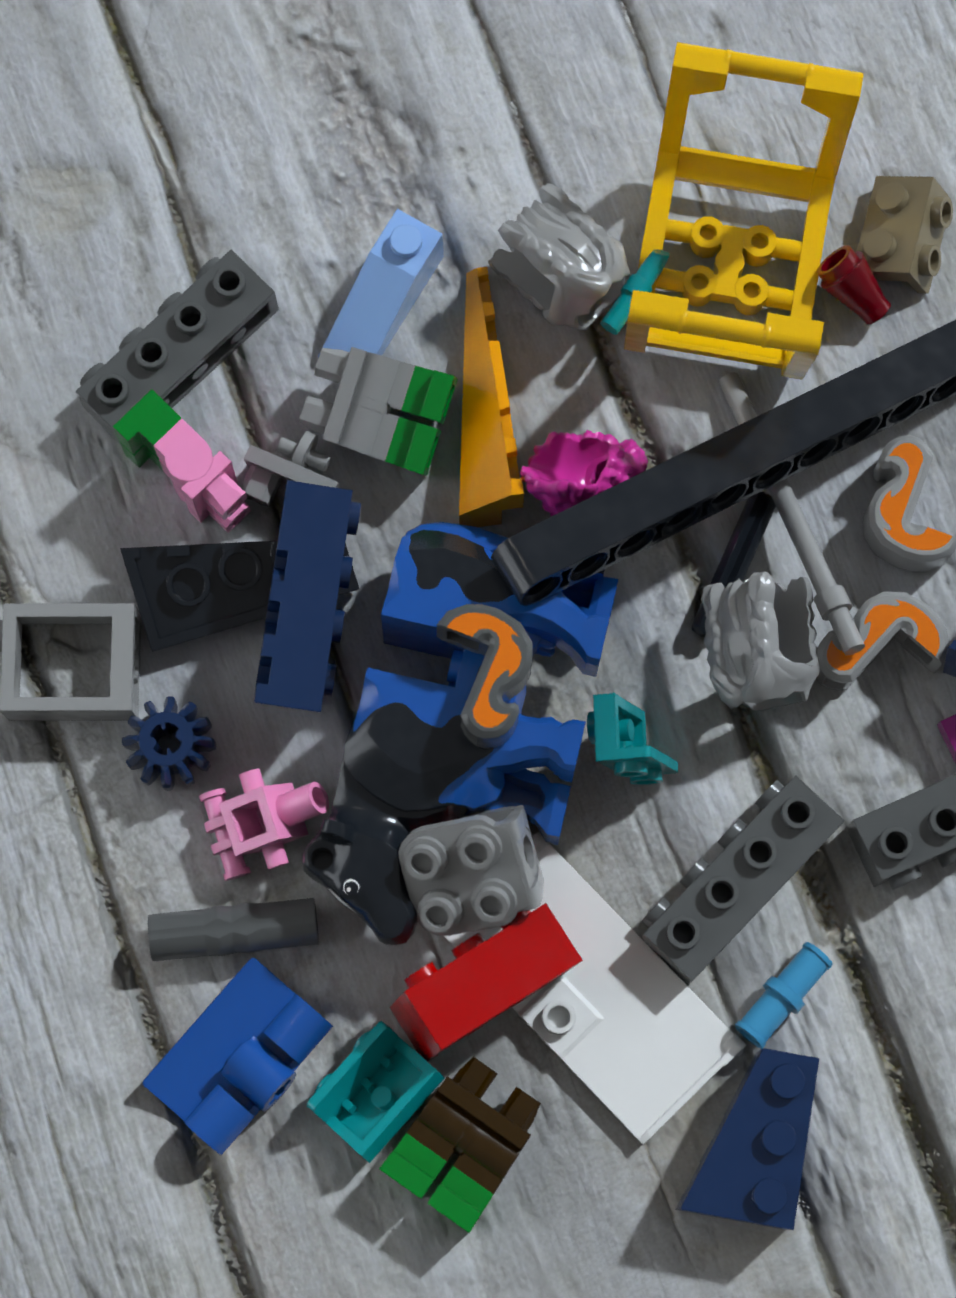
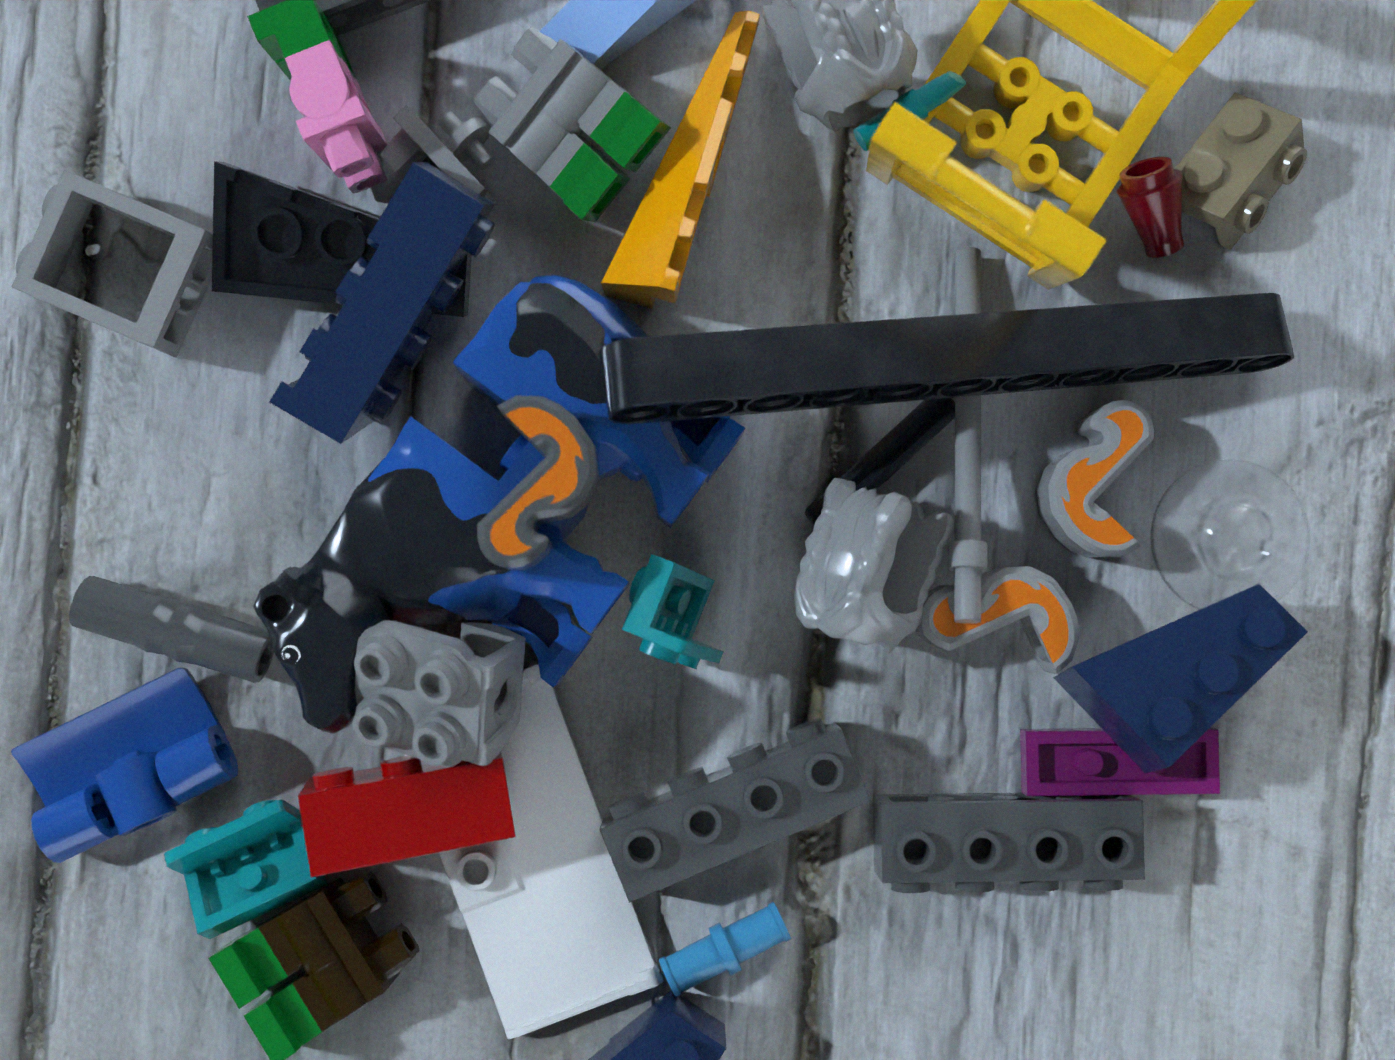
camera: 20 degrees right, 10 degrees up
dark blue gear [122,696,217,791] -> none
bright pink piece [199,768,329,881] -> none
dark pink piece [520,430,648,517] -> none

